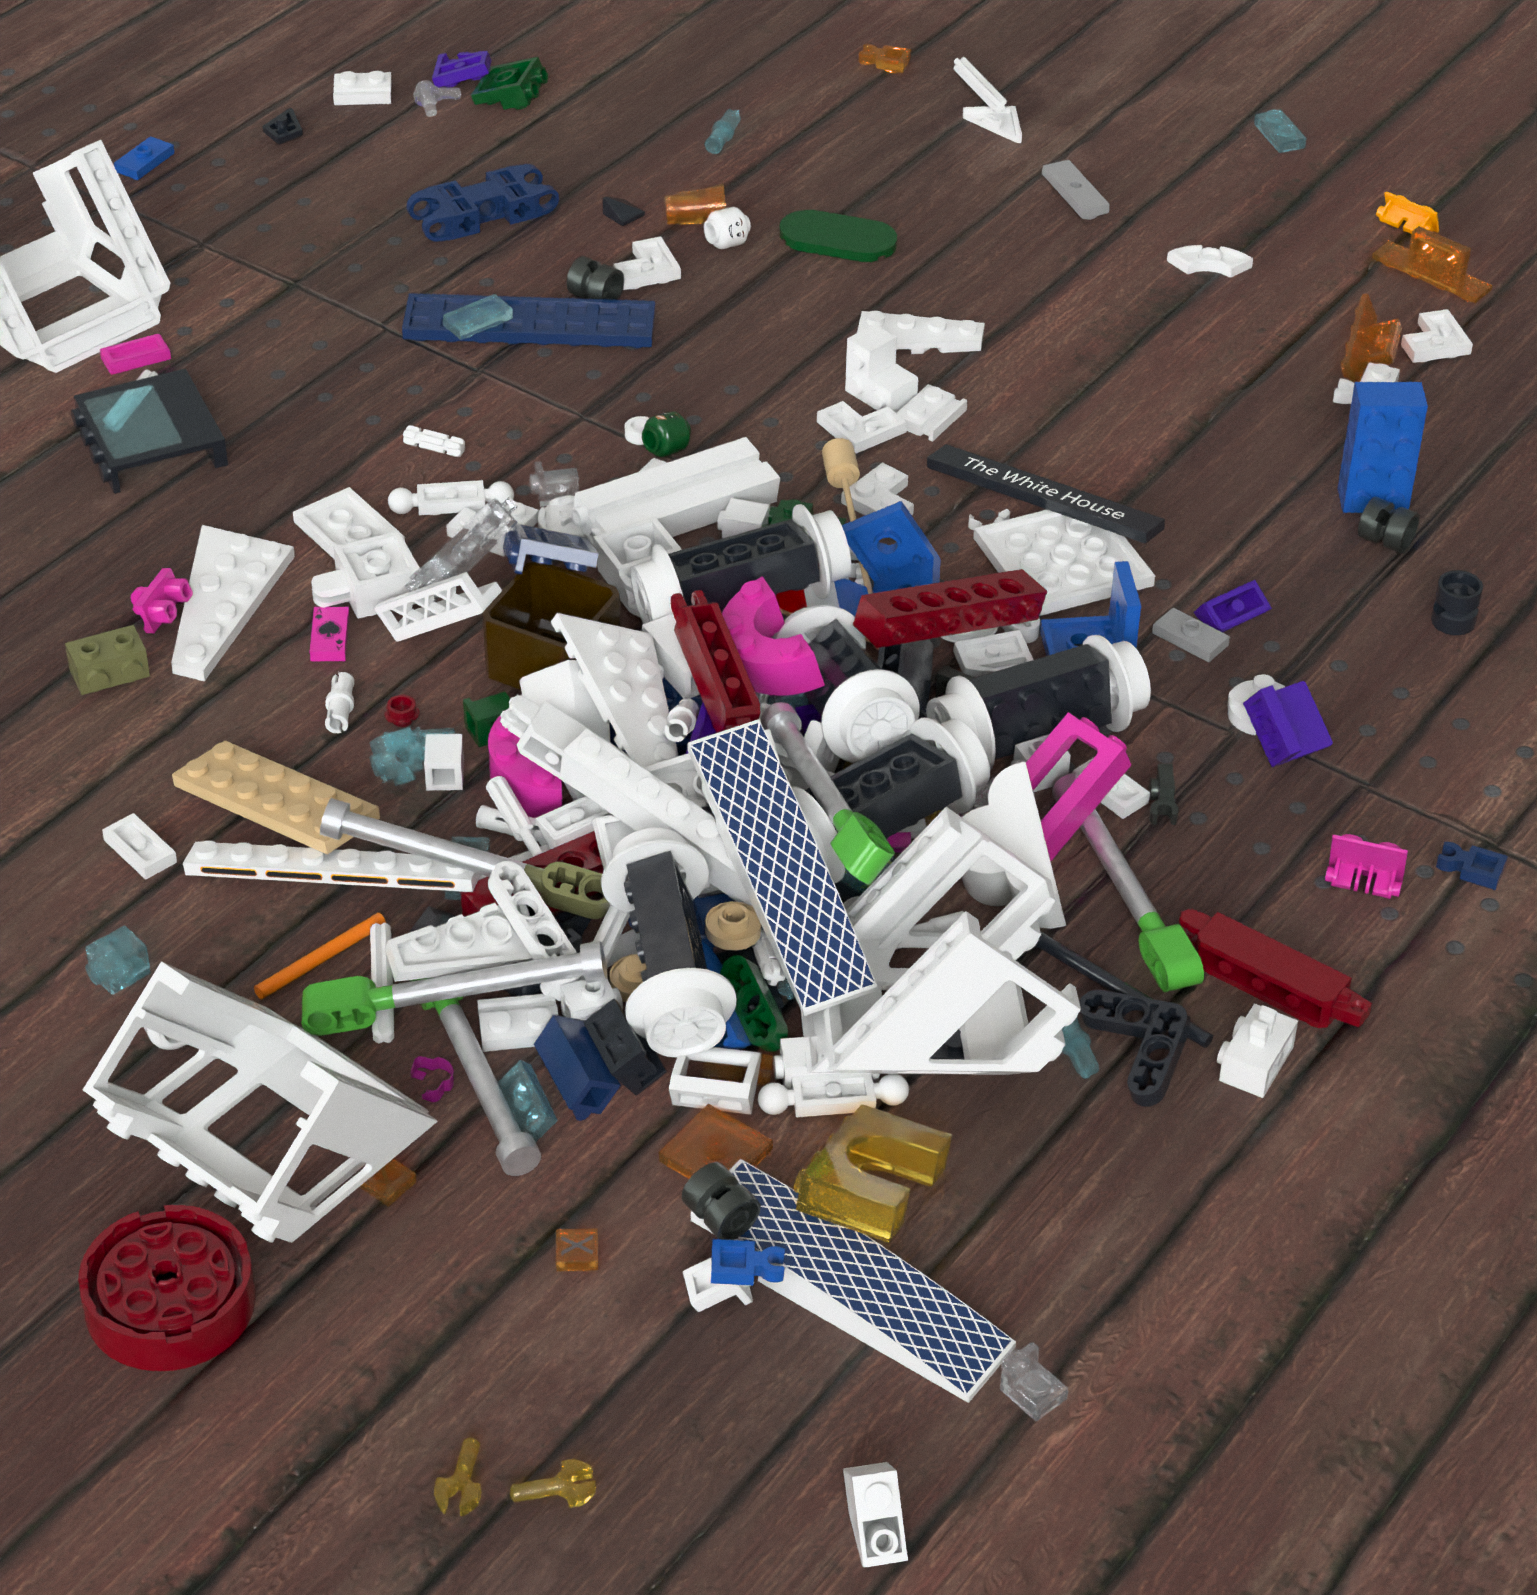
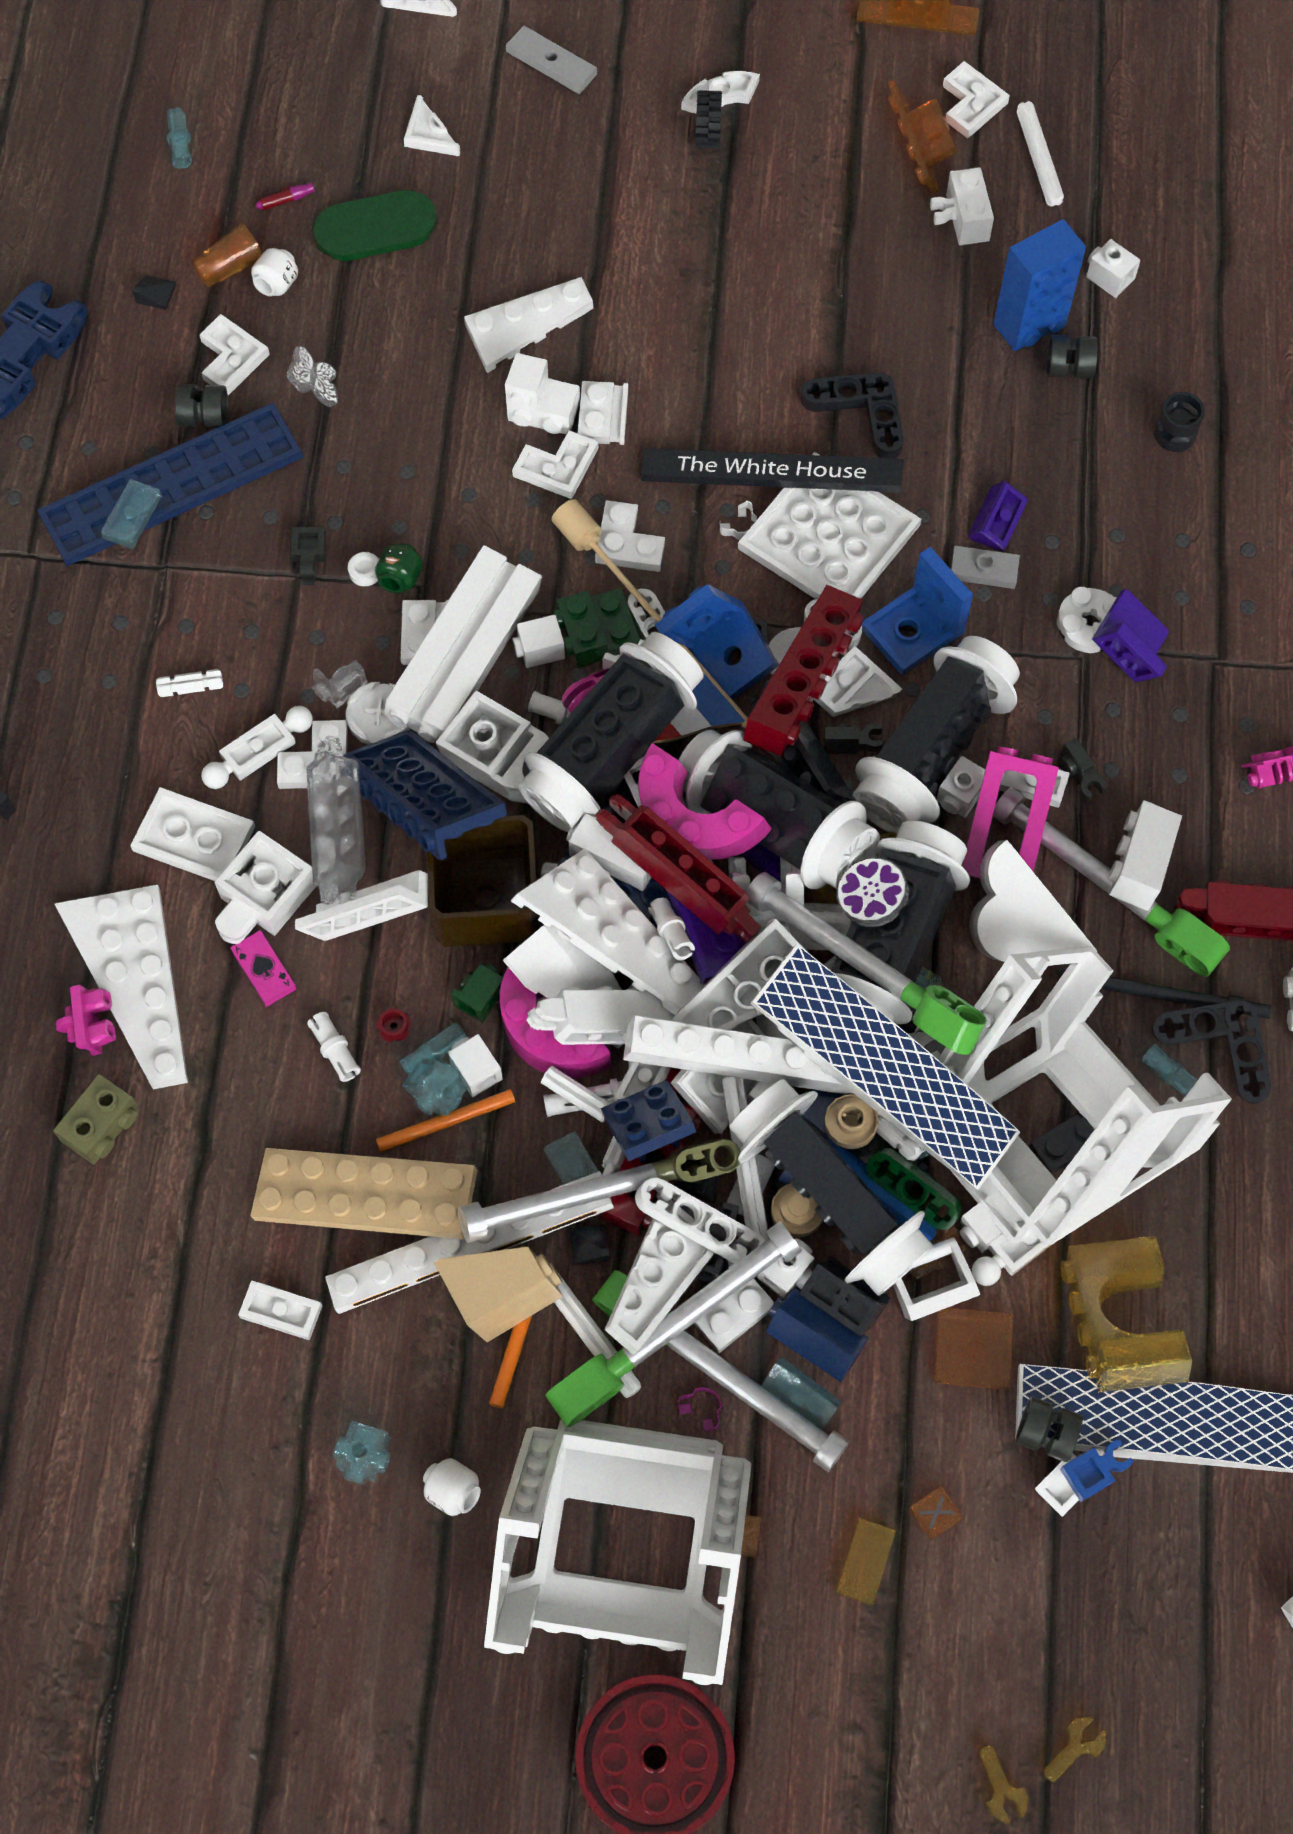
camera: 30 degrees left, 25 degrees up
none -> piece [256,182,315,211]
none -> clear animal [287,345,338,407]
none -> pearl dark grey plate [291,527,326,585]
none -> orange bar [376,1089,515,1153]
none -> white tile [404,95,460,156]
none -> tan slope [434,1247,563,1342]
none -> dark blue plate [601,1080,696,1163]
none -> black tyre [695,90,722,149]
none -> black beam [801,372,904,459]
none -> tile [836,857,909,927]
none -> clear yellow tile [836,1518,896,1606]
none -> white axle [1017,101,1064,207]
none -> white brick [1086,239,1140,298]
none -> white brick [1108,800,1182,911]

